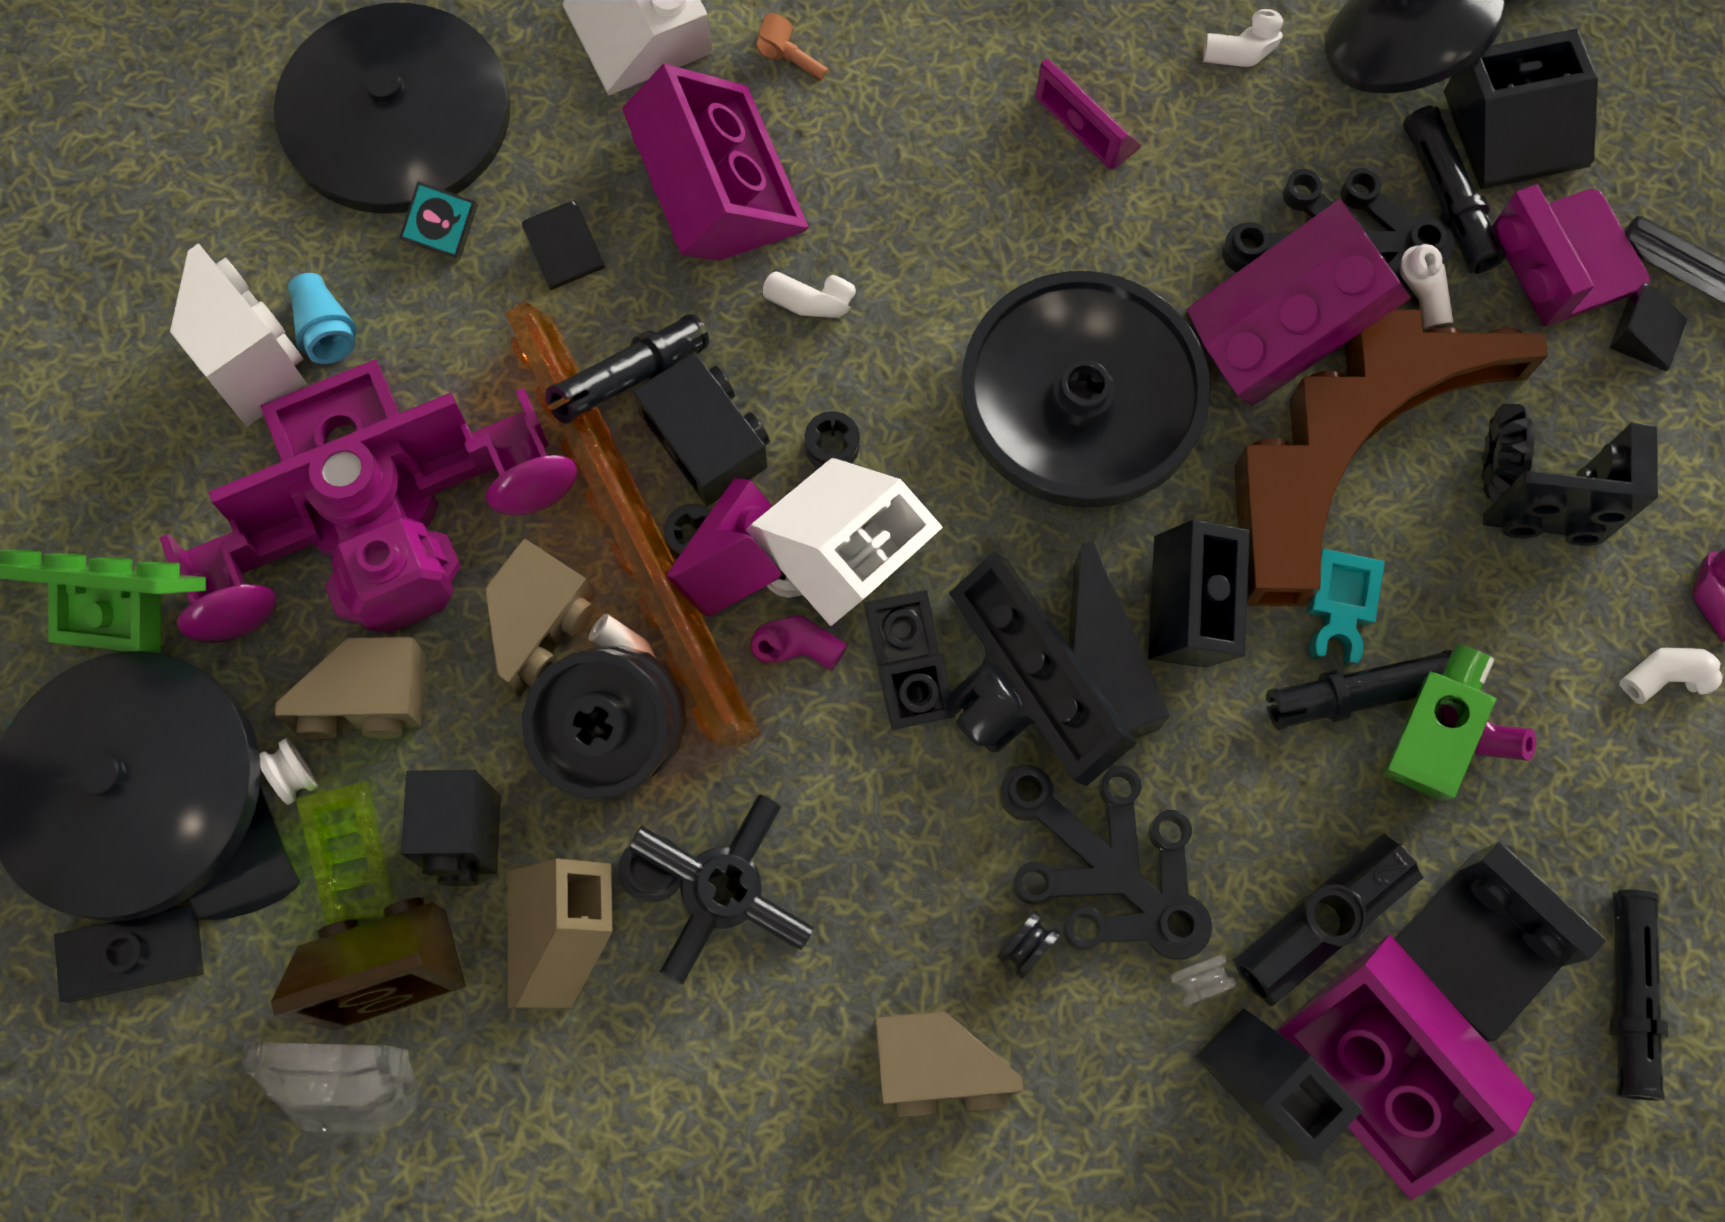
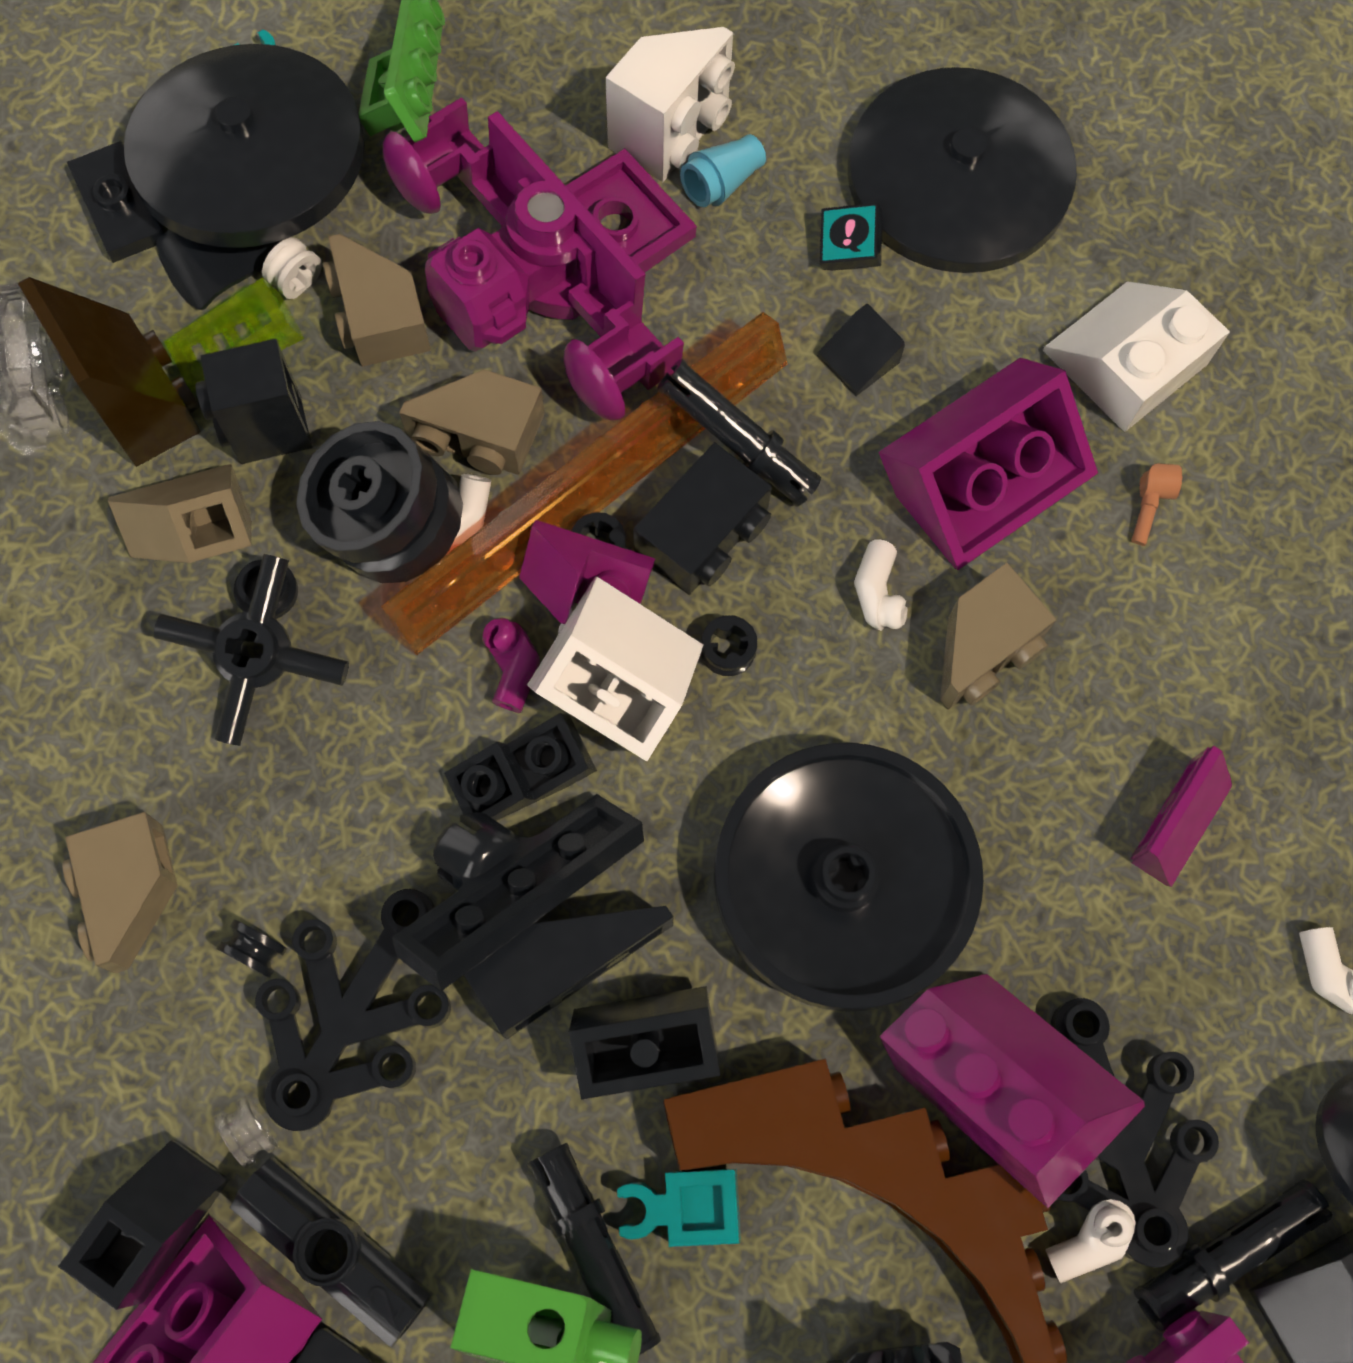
camera: 75 degrees right, 0 degrees up
none -> dark tan slope [940,563,1057,710]

